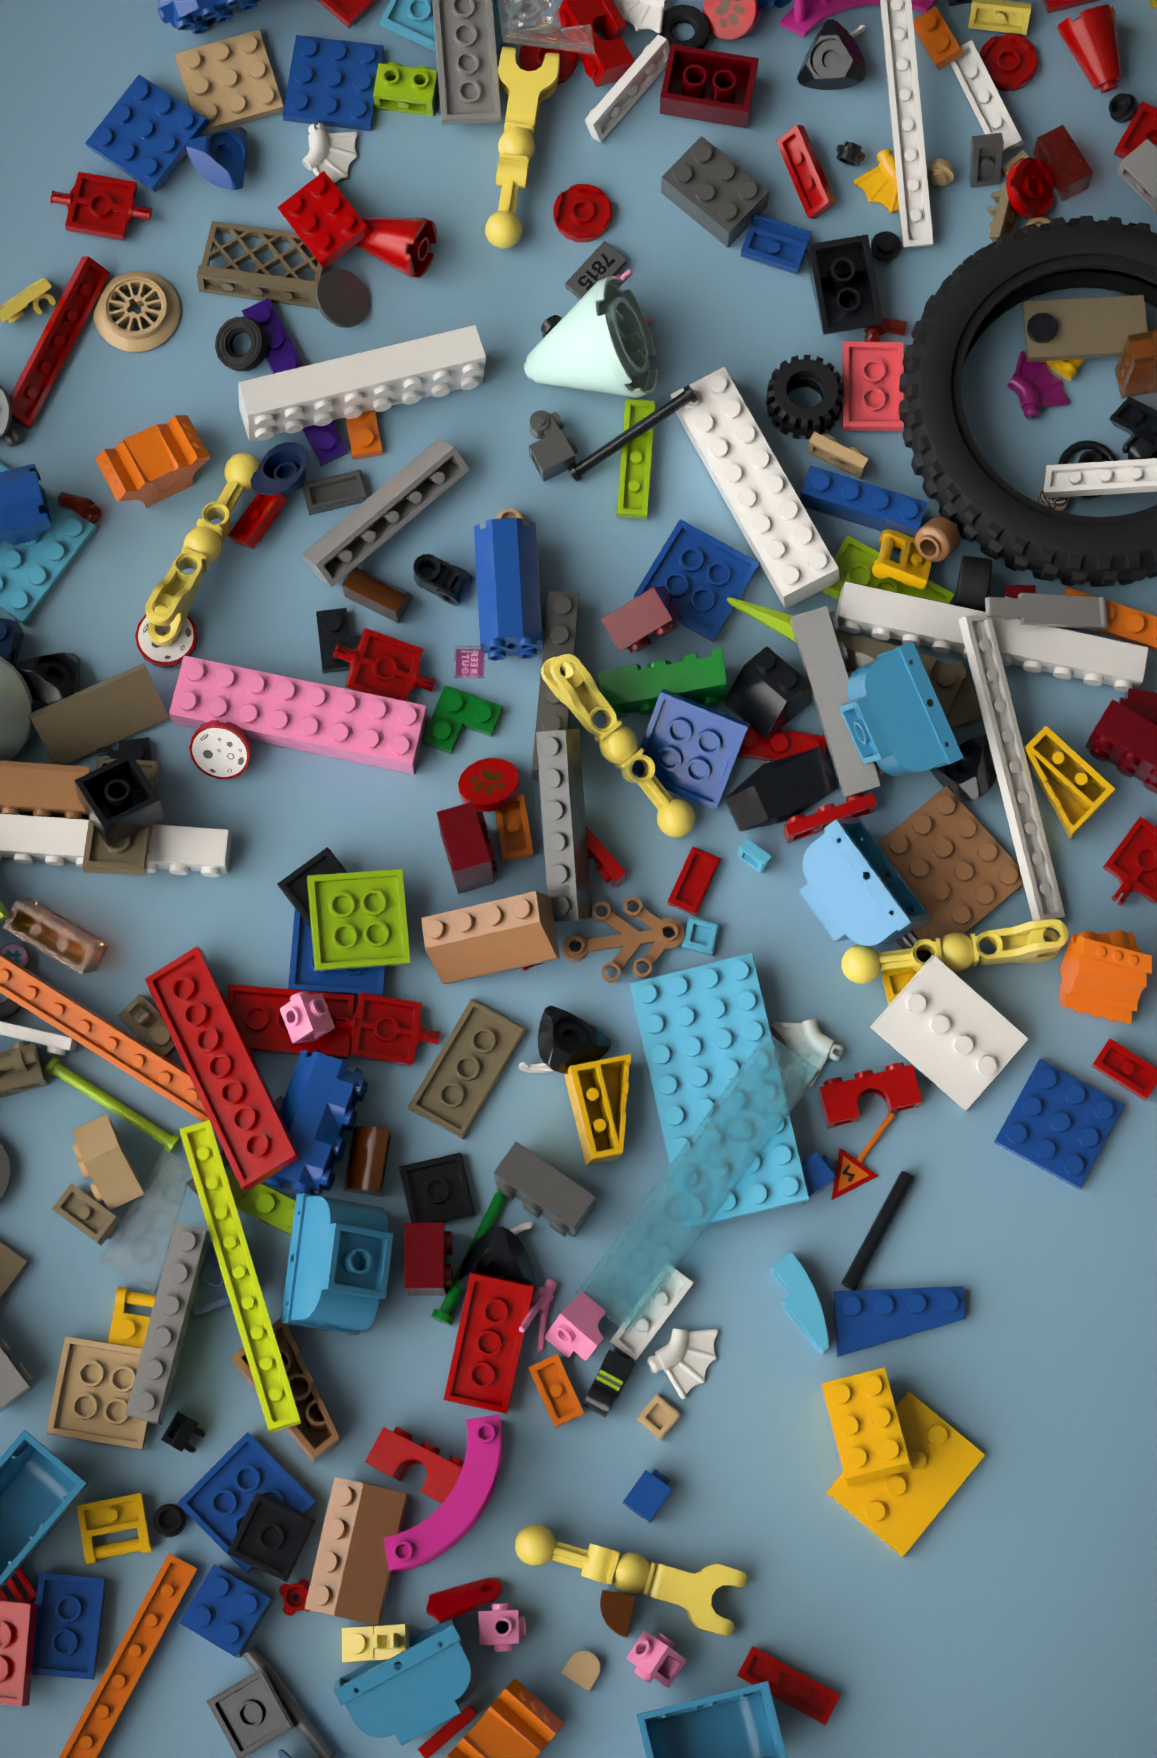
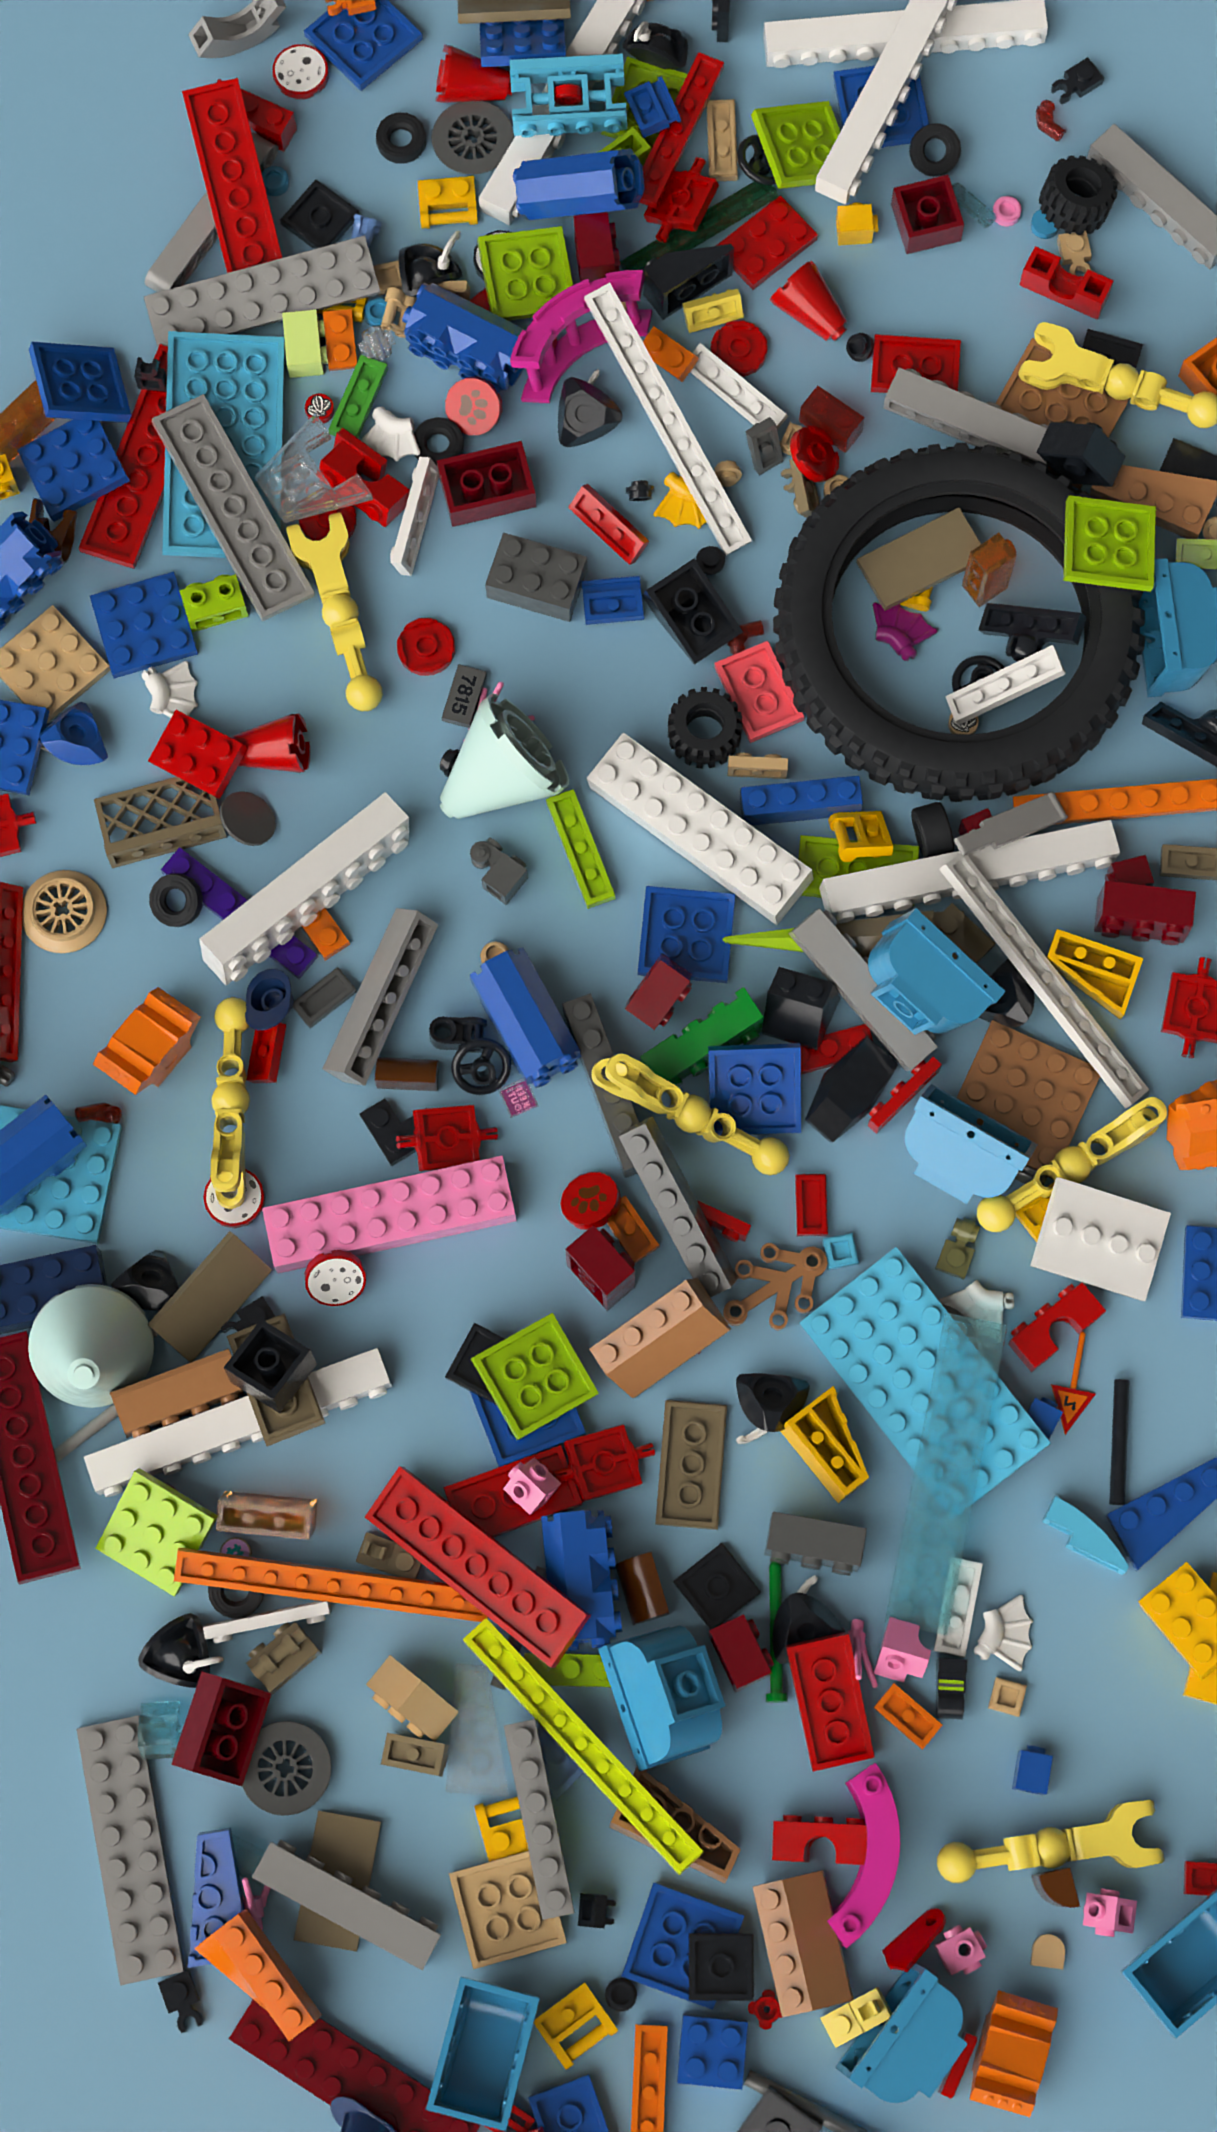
camera: 25 degrees left, 0 degrees up
lime bar [44,1056,181,1154] -> none
green plate [422,685,503,755] -> none
black bar [567,384,699,482] -> none
medium azure tile [737,838,772,874] -> none
medium nougat head [915,517,961,562] -> none
black piece [1027,313,1058,343] -> none
none -> black piece [451,1038,511,1095]
none -> olive plate [935,1217,980,1280]

